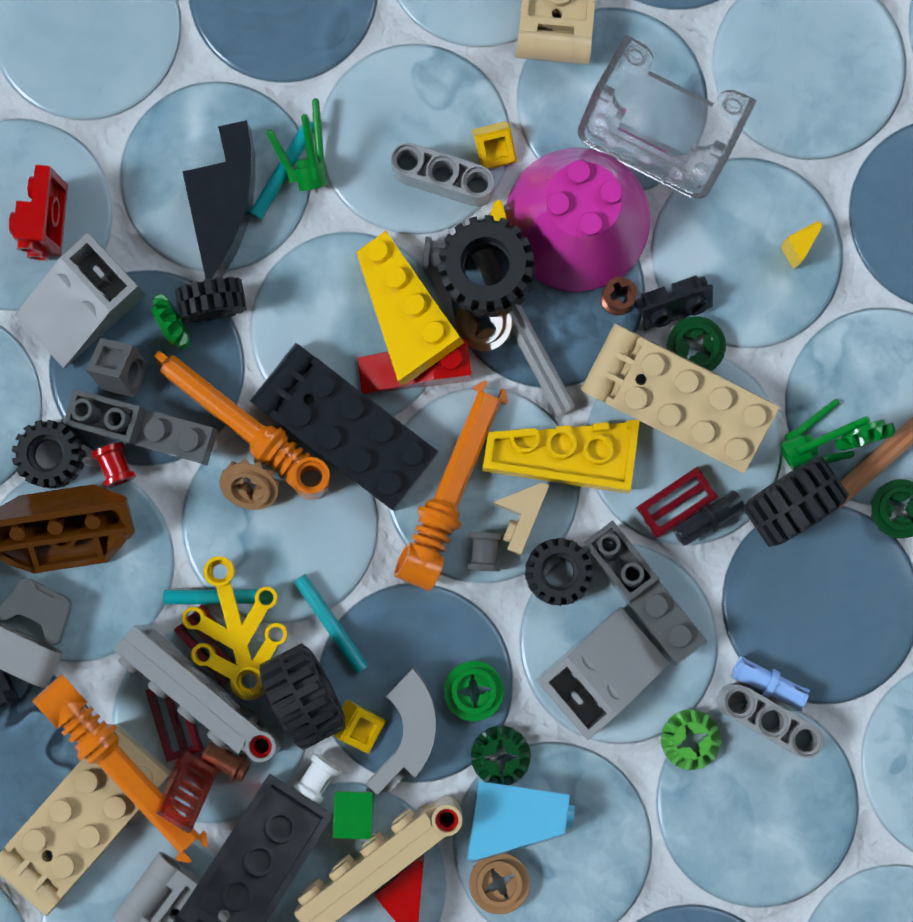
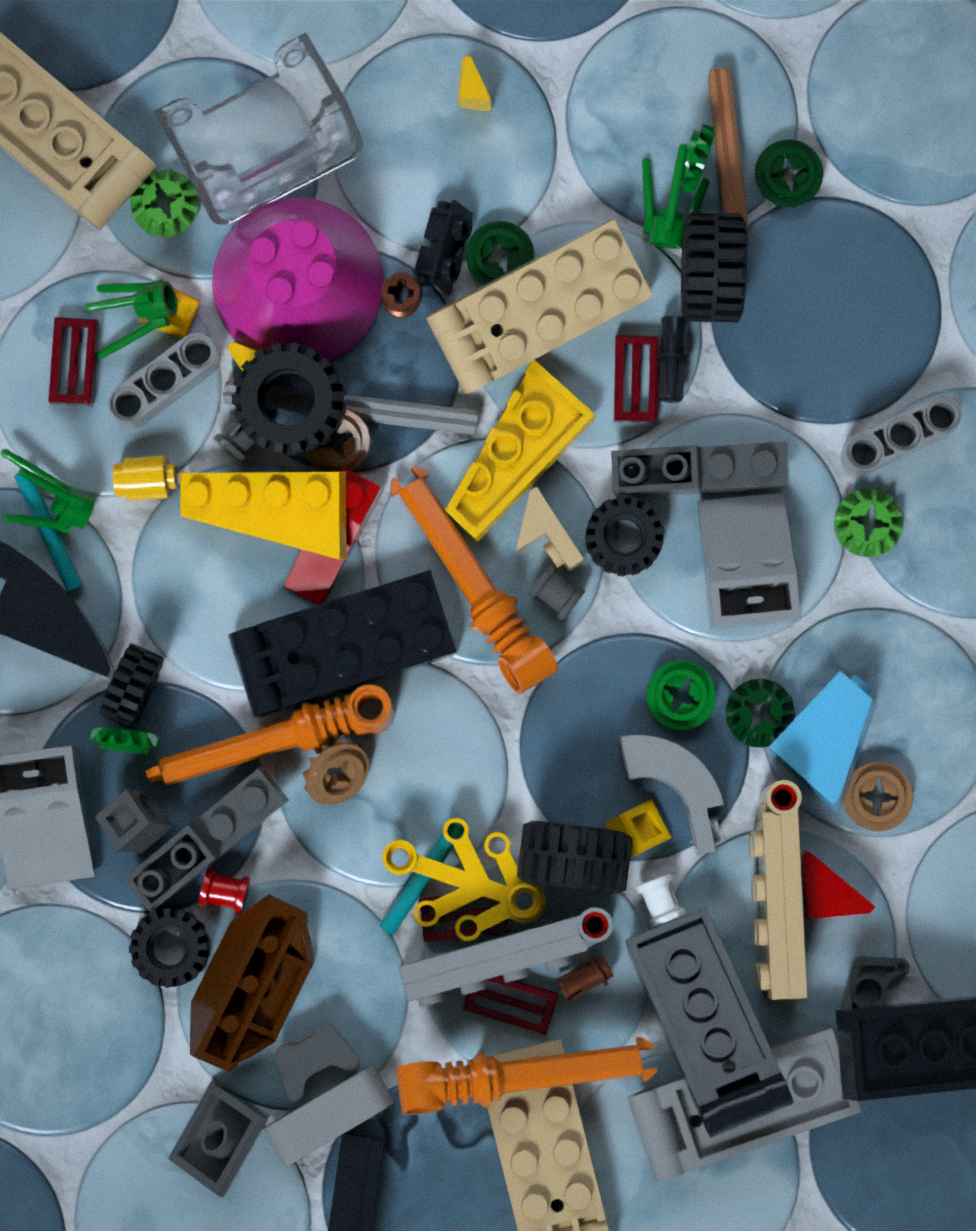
camera: 55 degrees left, 0 degrees up
clear red slope [156,751,218,833] -> none
teal bar [294,574,369,674] -> none
green panel [333,788,374,839] -> none
light blue pin [731,656,810,711] -> none
none -> dark red tile [48,317,99,407]
none -> green plant [85,279,178,359]
none -> yellow brick [113,455,178,501]
none -> bright green gear [130,168,199,237]

